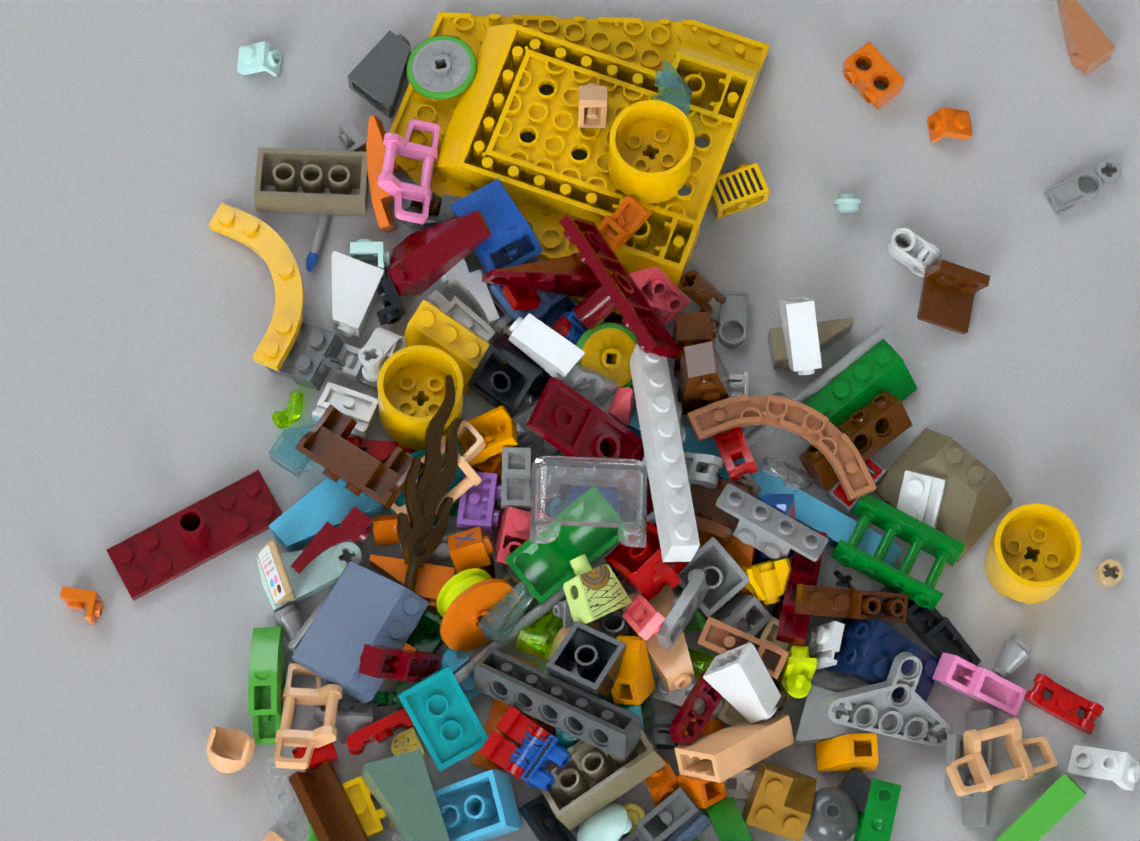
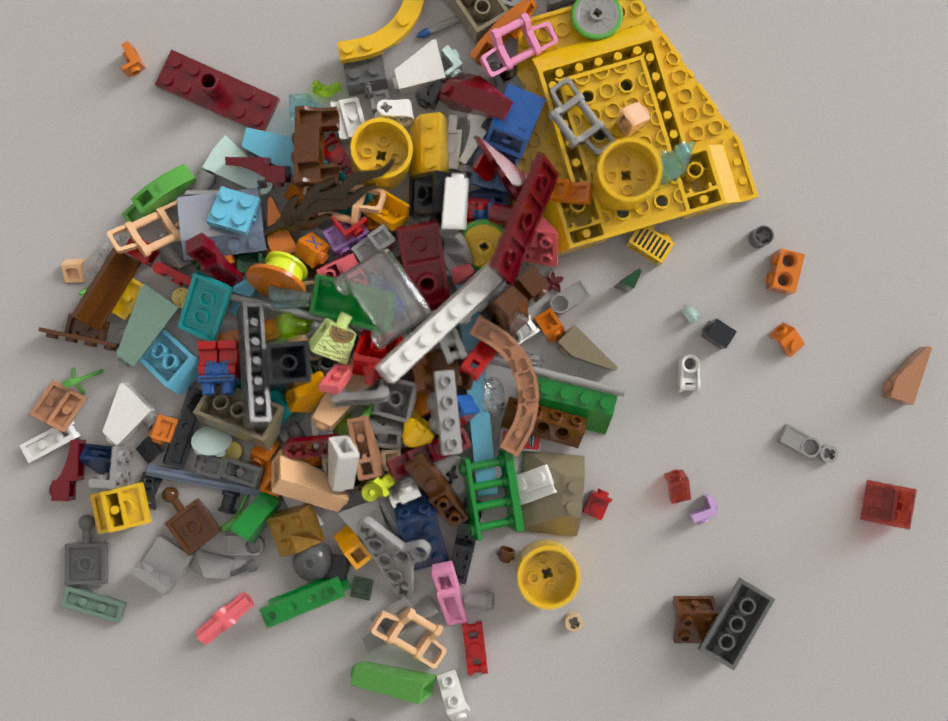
camera: 55 degrees right, 15 degrees up
light nougat hair [206,726,255,773] -> none
slope [258,540,295,606] -> none
reddish brown hinge [679,270,726,315] -> none
white slope [778,297,822,375] -> none
reddish brown bracket [917,259,990,334] -> none
none -> medium azure plate [206,186,261,236]
none -> red bracket [331,216,369,241]
none -> clear green tile [350,576,374,601]
none -> reddish brown plate [496,546,516,563]
none -> orange bracket [534,307,565,343]
none -> light grey bar [547,77,616,156]
none -> red bracket [582,488,613,521]
none -> dark green slope [614,268,642,293]
none -> clear red bracket [664,470,691,504]
none -> lavender bracket [688,494,718,524]
none -> black brick [701,318,737,349]
none -> dark grey wheel [748,225,774,248]

